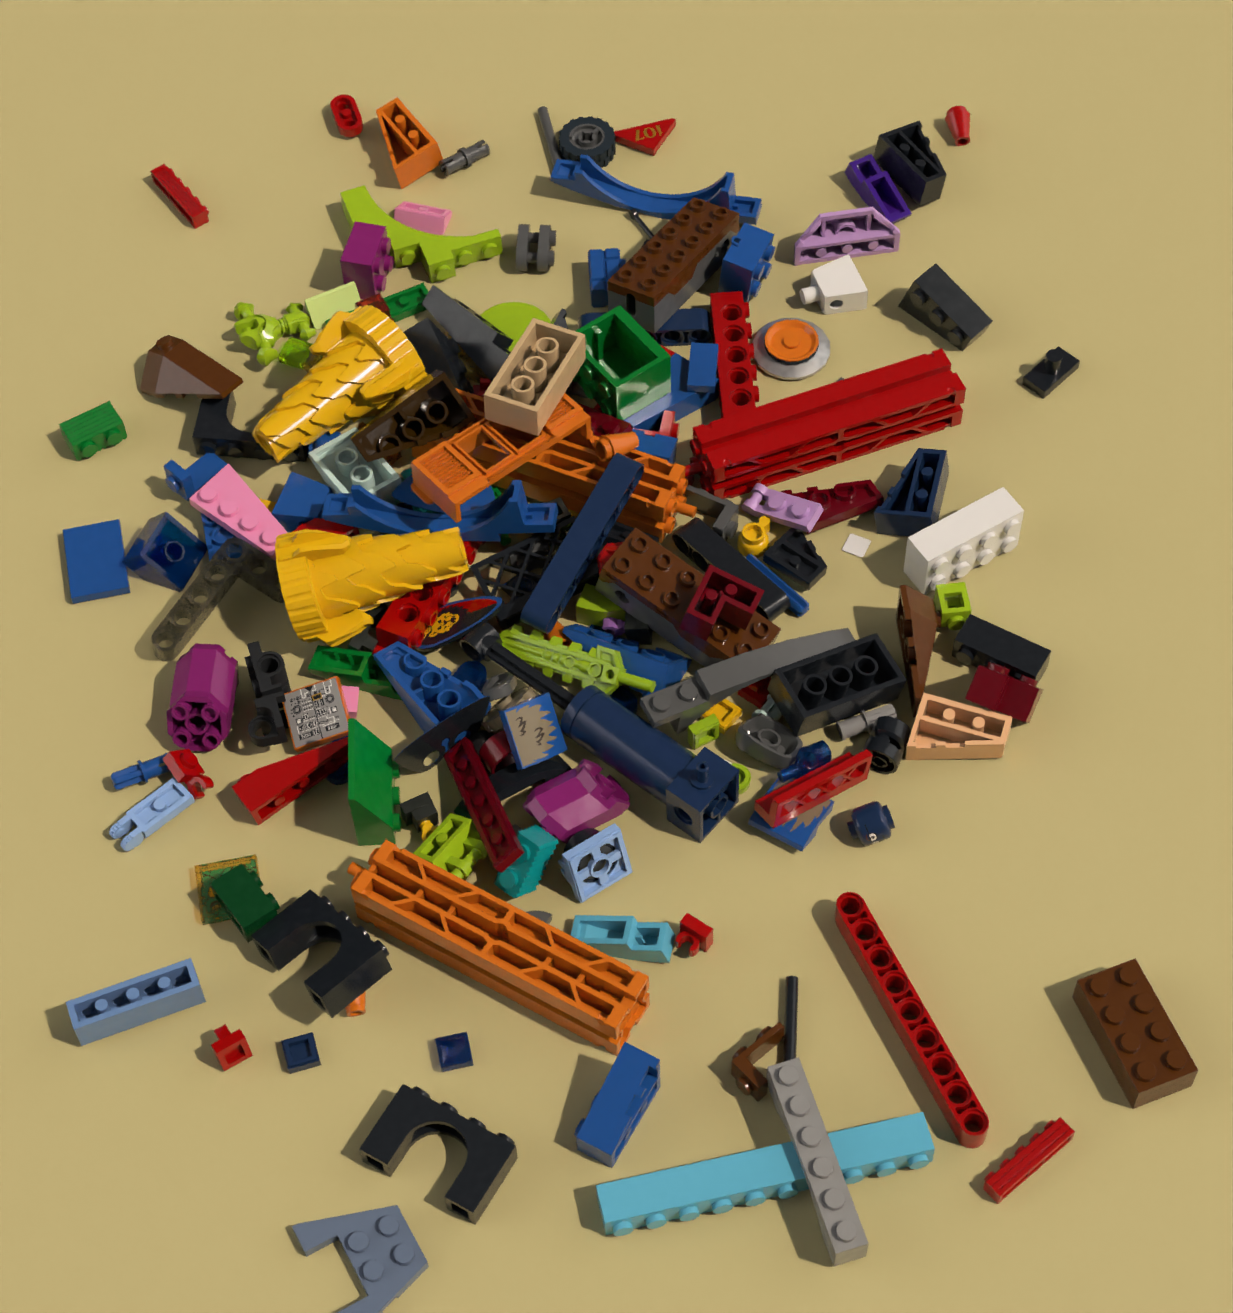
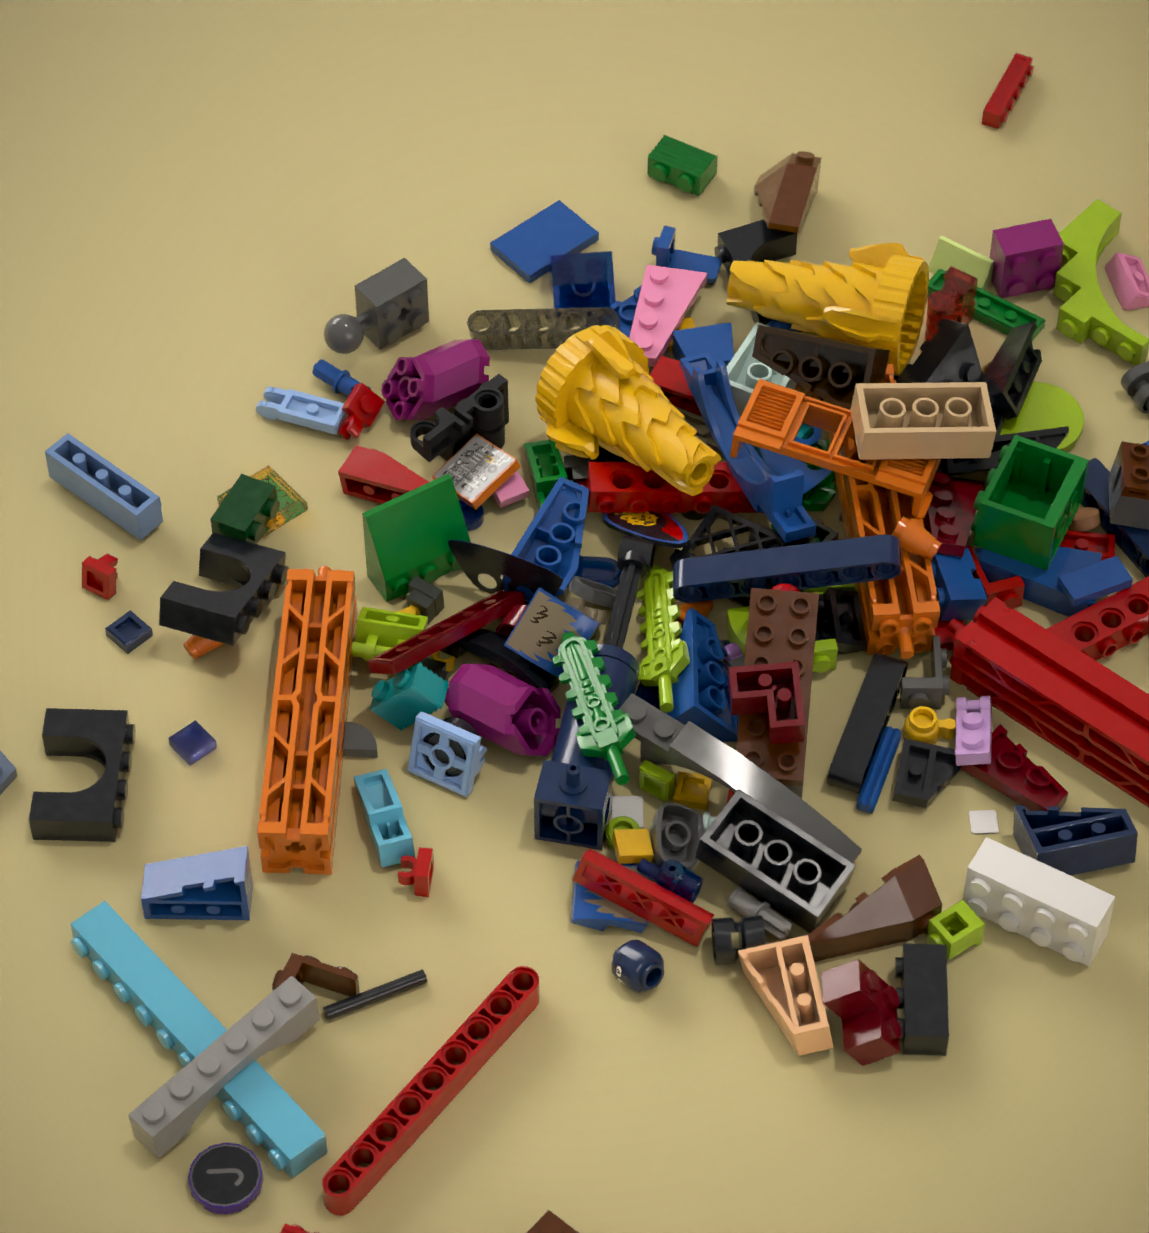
camera: 60 degrees right, 5 degrees down
lime piece [234,302,317,366] -> none
none -> black tile [188,1143,263,1214]
none -> dark grey brick [324,257,429,354]
none -> bar [552,631,636,785]
none -> yellow tile [612,829,654,864]

